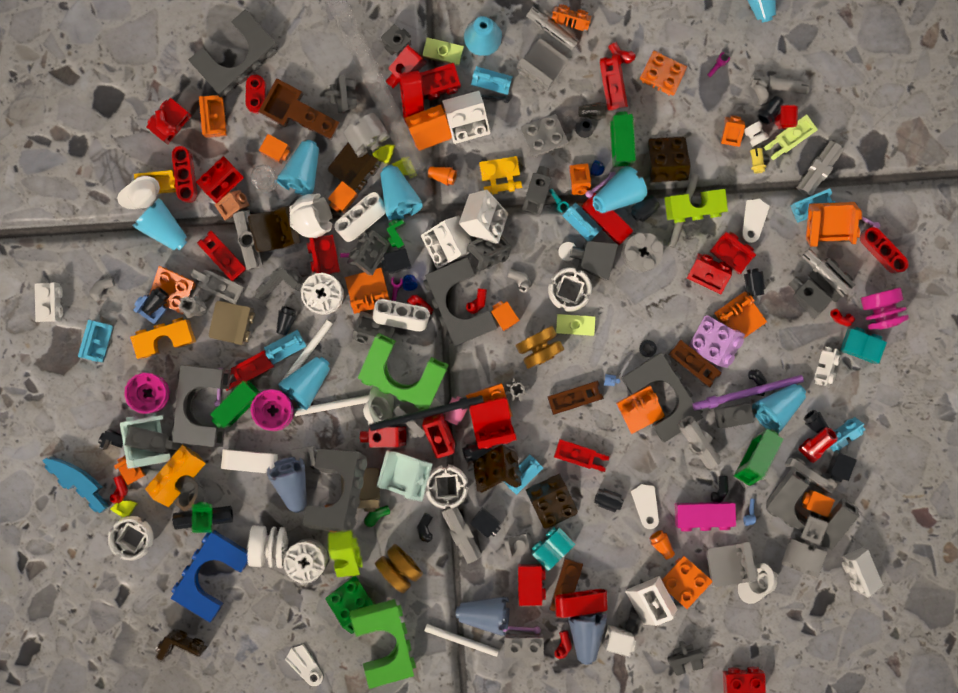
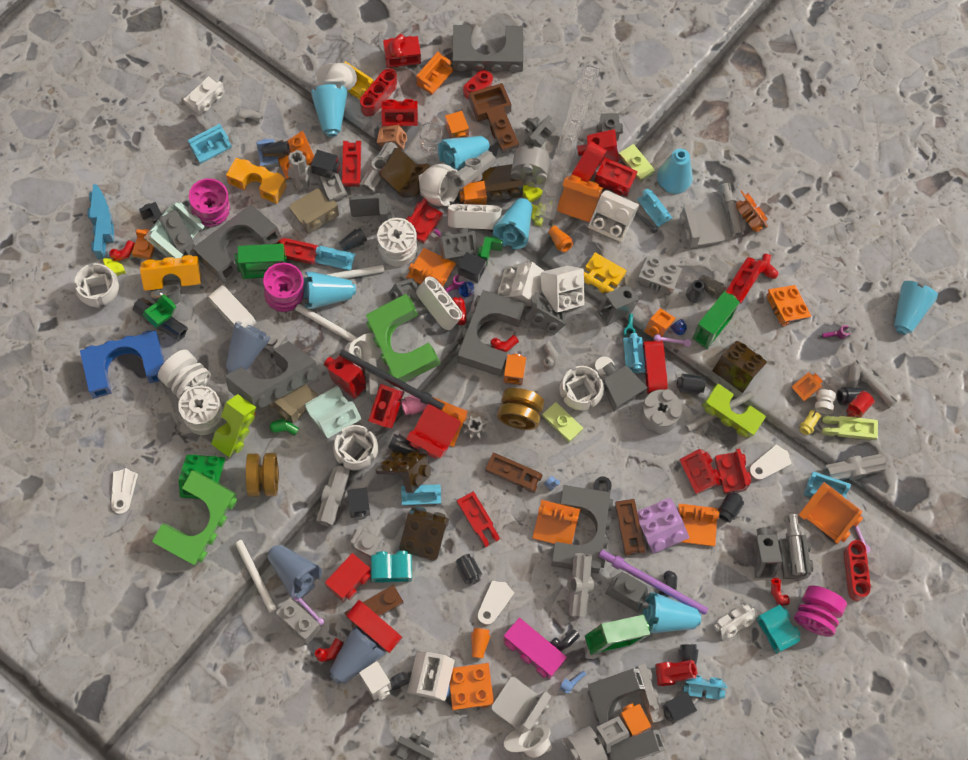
camera: 40 degrees right, 20 degrees down
dark brown bracket [155,629,207,662] -> none
black arm [417,513,433,543] -> none
medium azure cone [593,166,647,213] -> none
none -> black brick [311,150,341,179]
none -> light grey piece [451,151,496,189]

